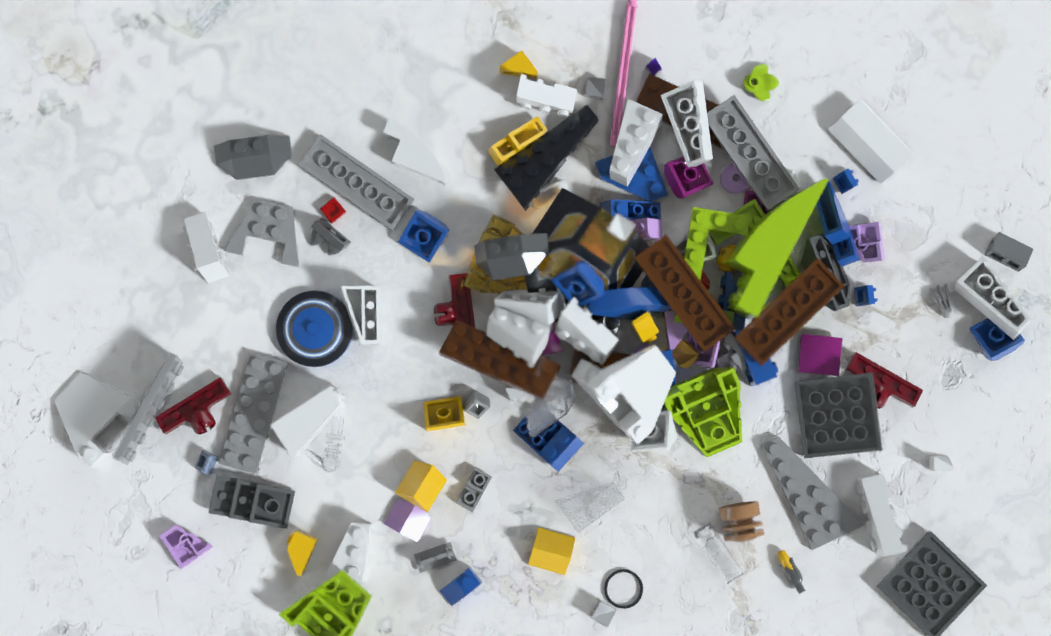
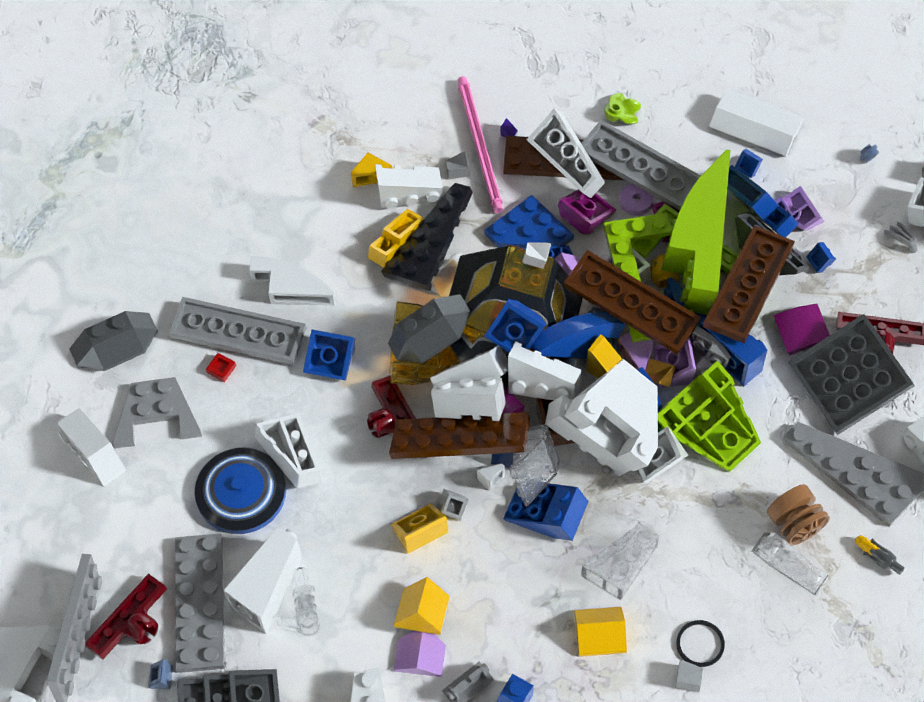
camera: 15 degrees left, 25 degrees down
dark grey tile [310,218,351,255] -> none
light grey slope [456,468,492,513] -> none
white wedge [610,99,662,187] -> none
none -> sand blue plate [859,144,879,163]

